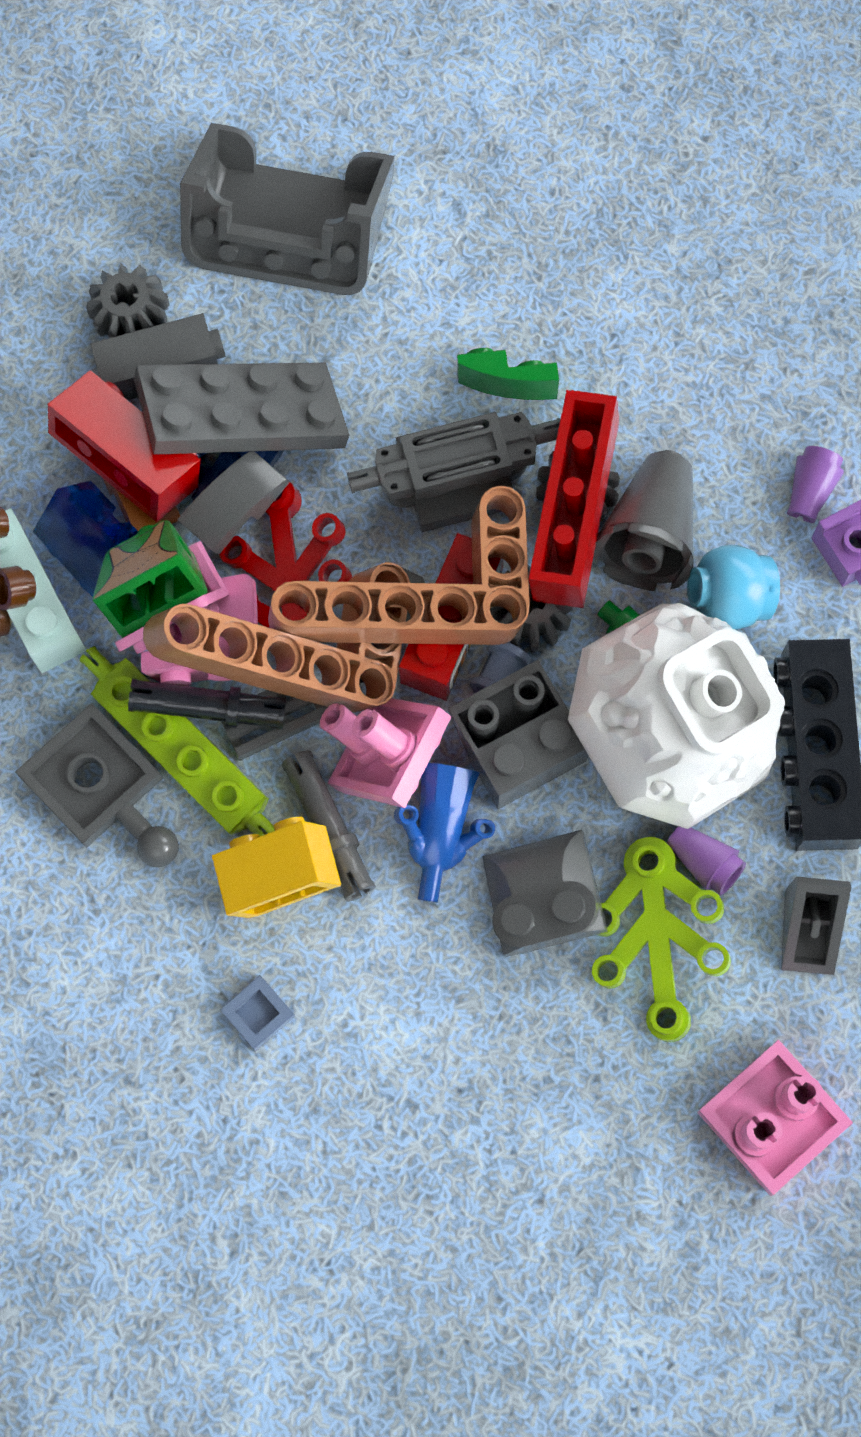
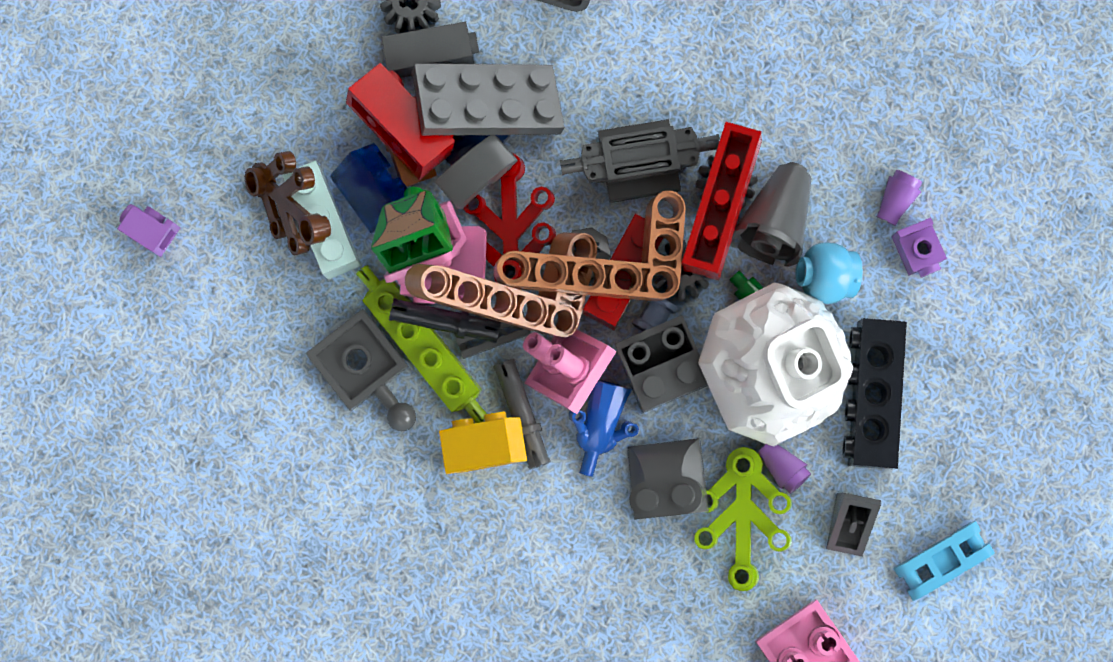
camera: 10 degrees right, 10 degrees up
sand blue tile [220,975,295,1052] -> none
green slope [457,348,559,400] -> none

